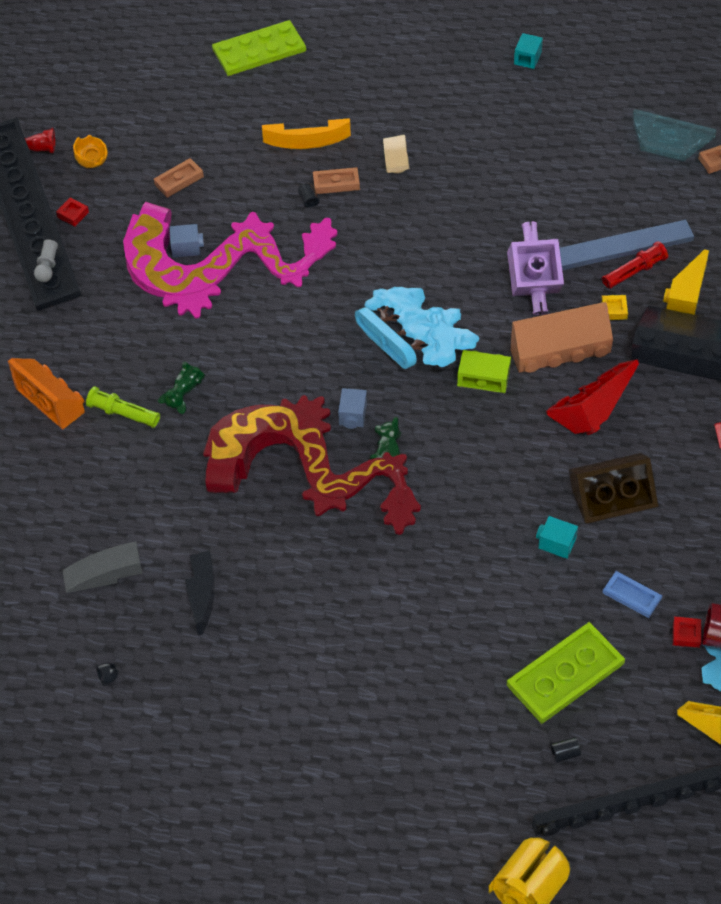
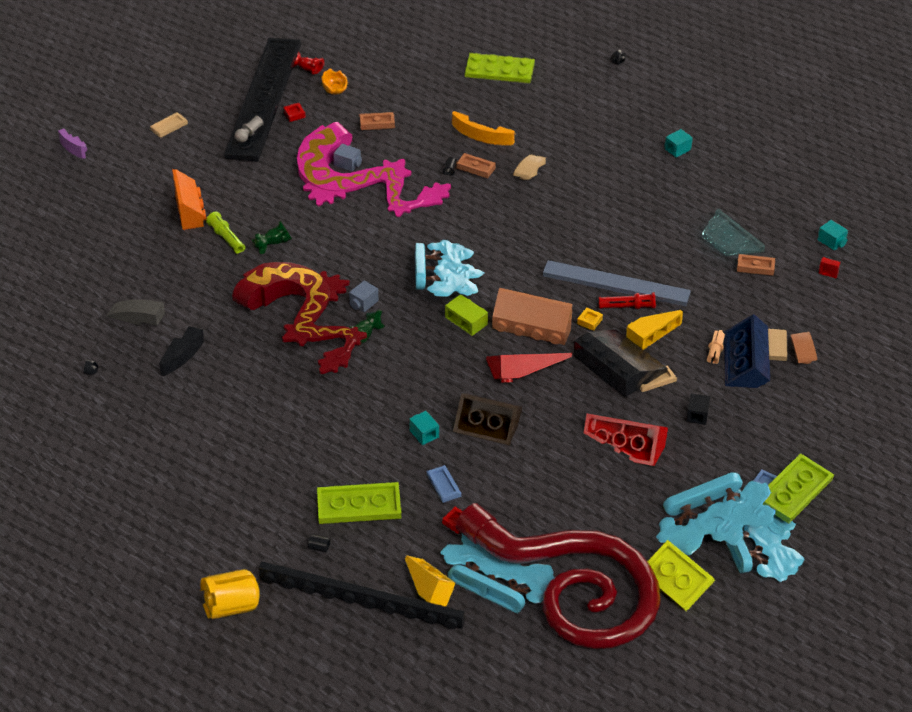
camera: 30 degrees right, 10 degrees down
lavender brick [507,221,564,315] -> none

